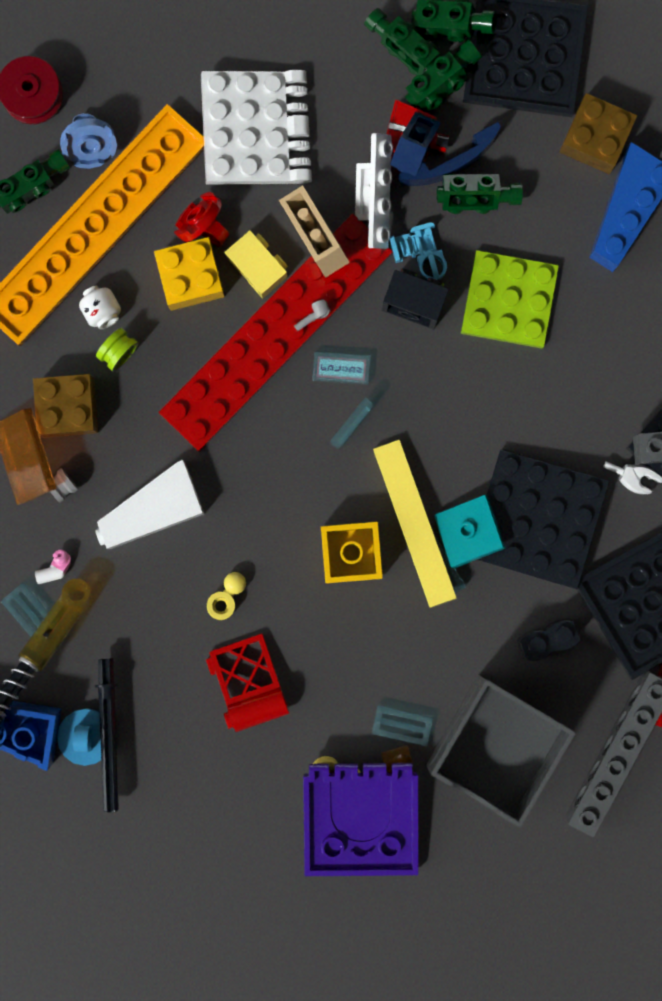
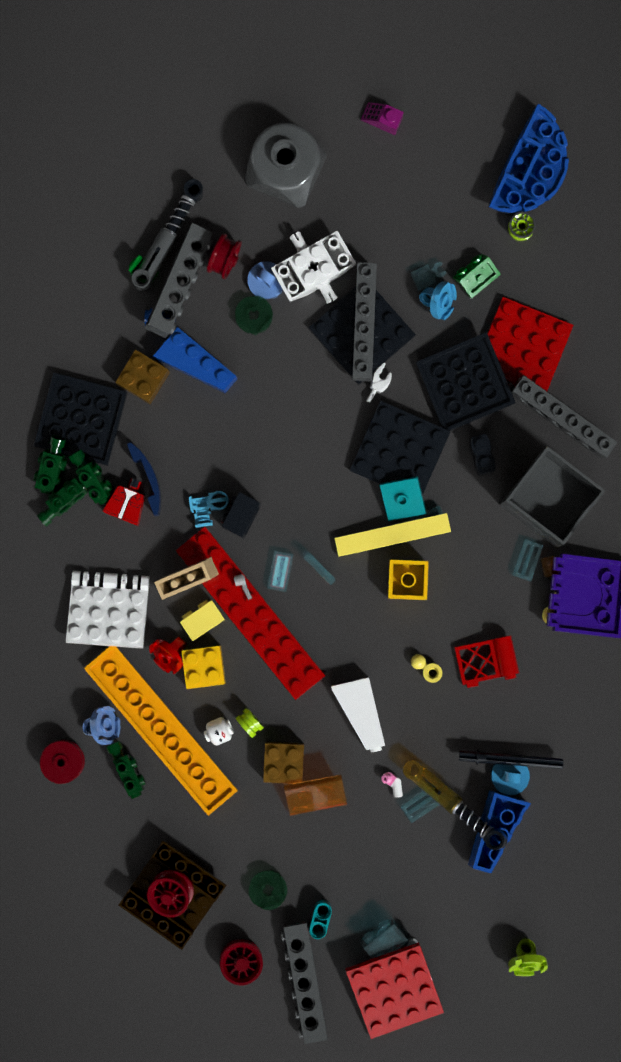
camera: 80 degrees left, 0 degrees up
light grey wheel [44,468,79,503] -> none
white bracket [355,133,393,249] -> none
dark blue slope [390,112,441,176] -> none
dark green brick [437,174,523,214] -> none
lime plate [461,250,559,349] -> none

